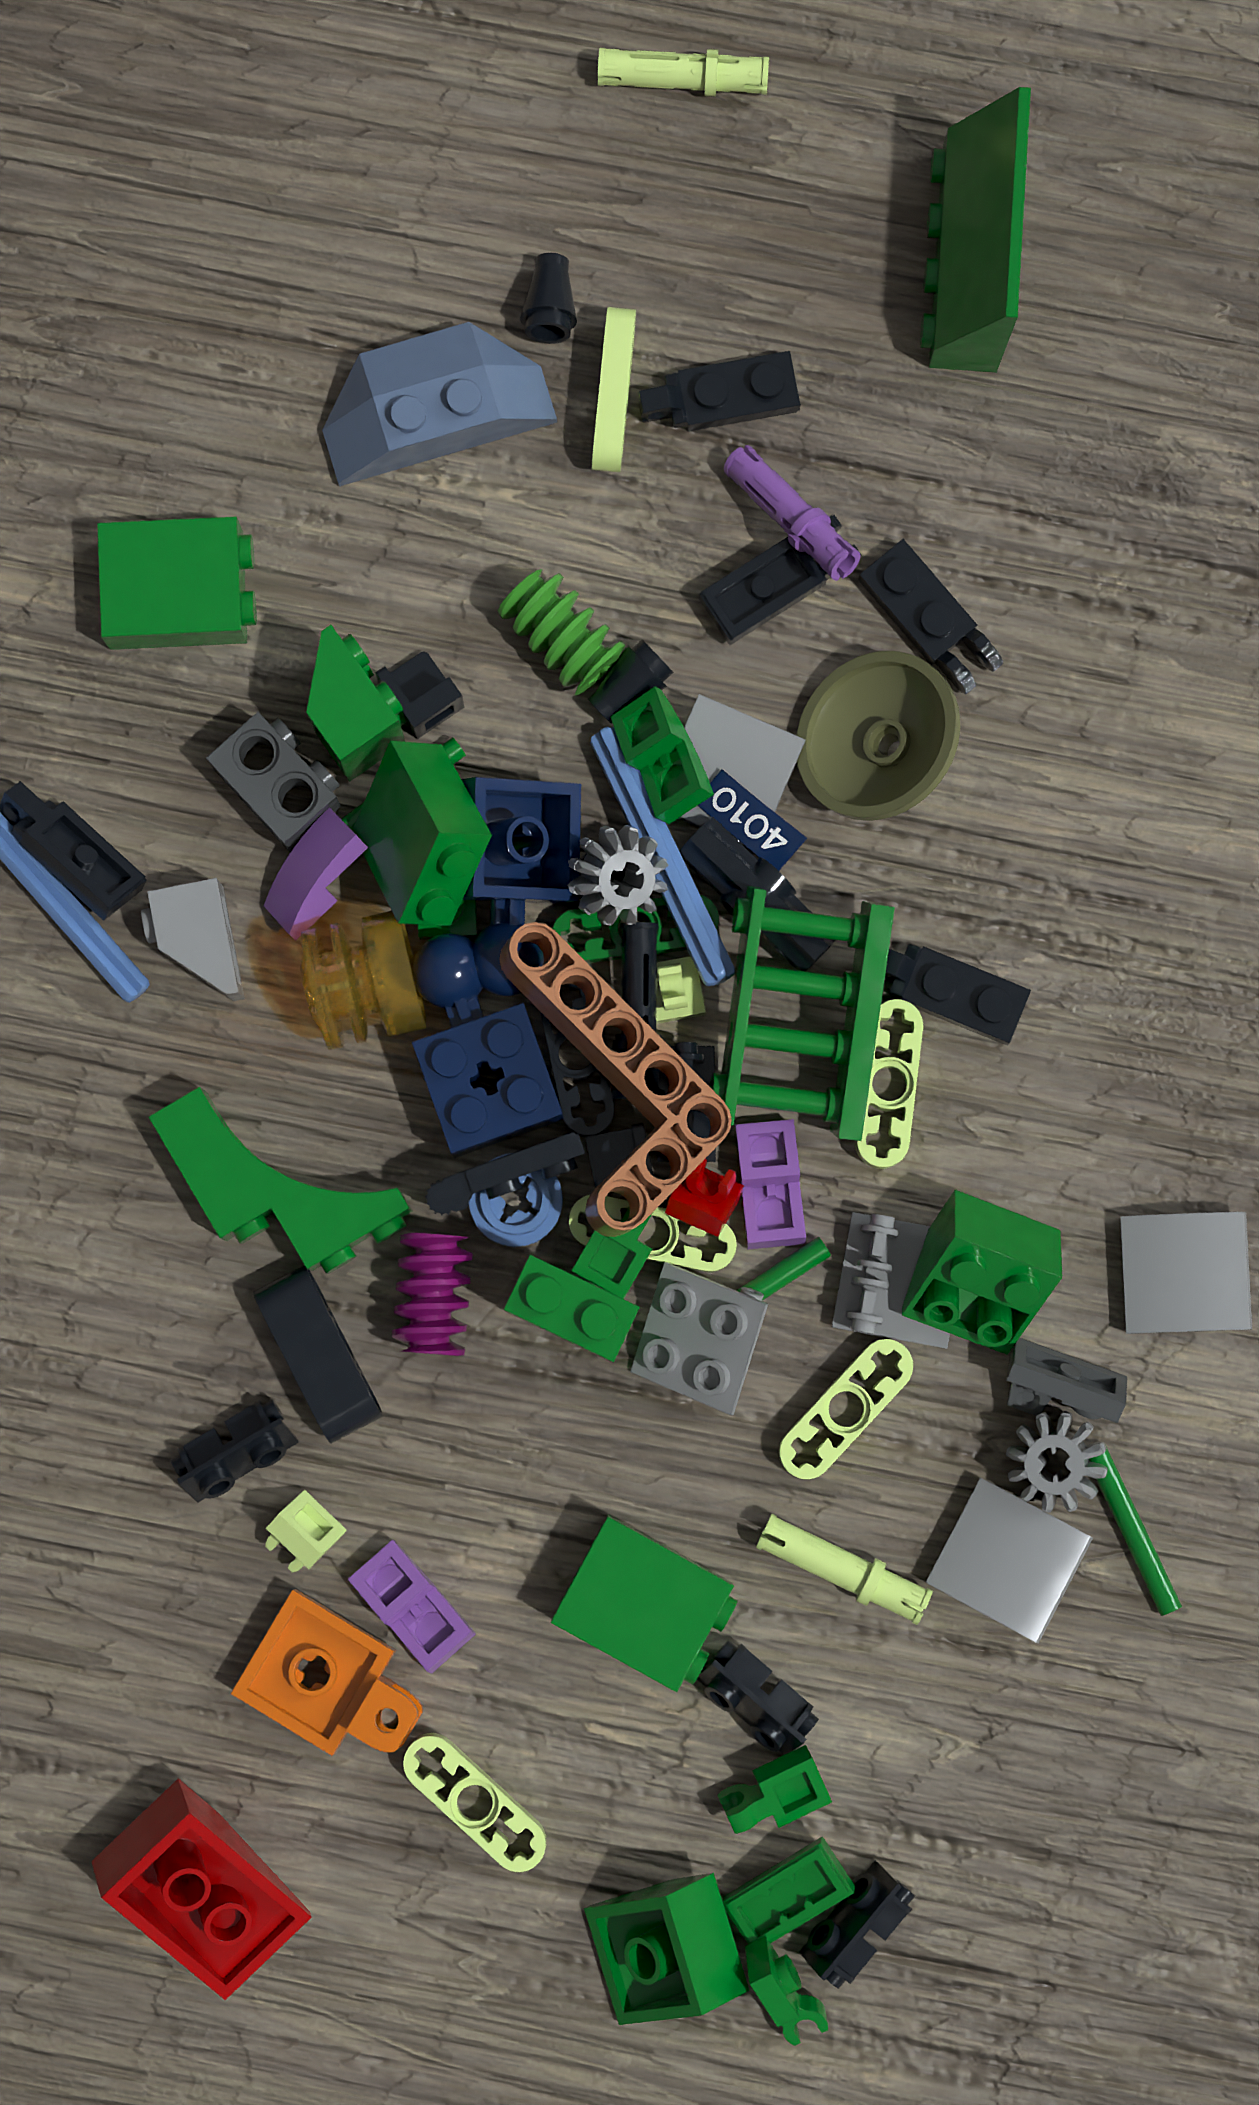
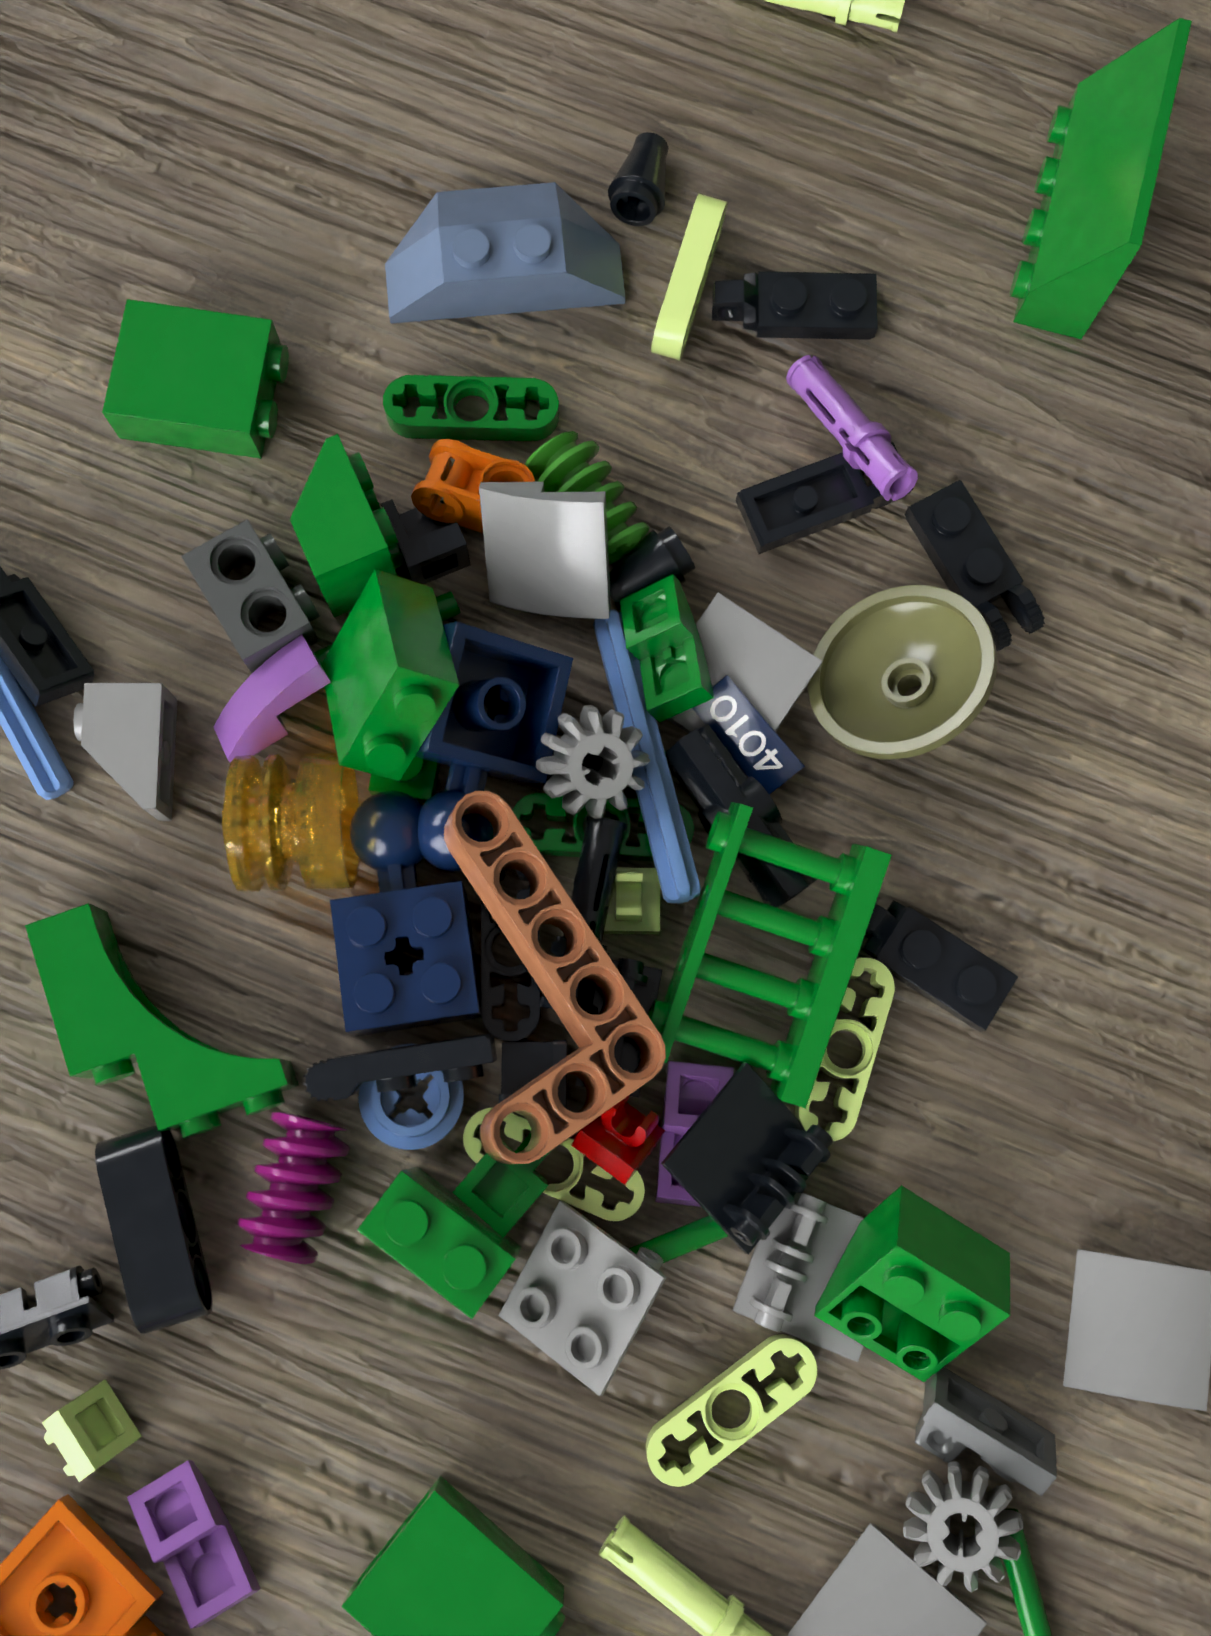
camera: 10 degrees right, 5 degrees down
none -> green beam [383,375,559,441]
none -> orange piece [411,439,535,533]
none -> light grey slope [479,481,611,619]
none -> black hinge [661,1062,833,1254]

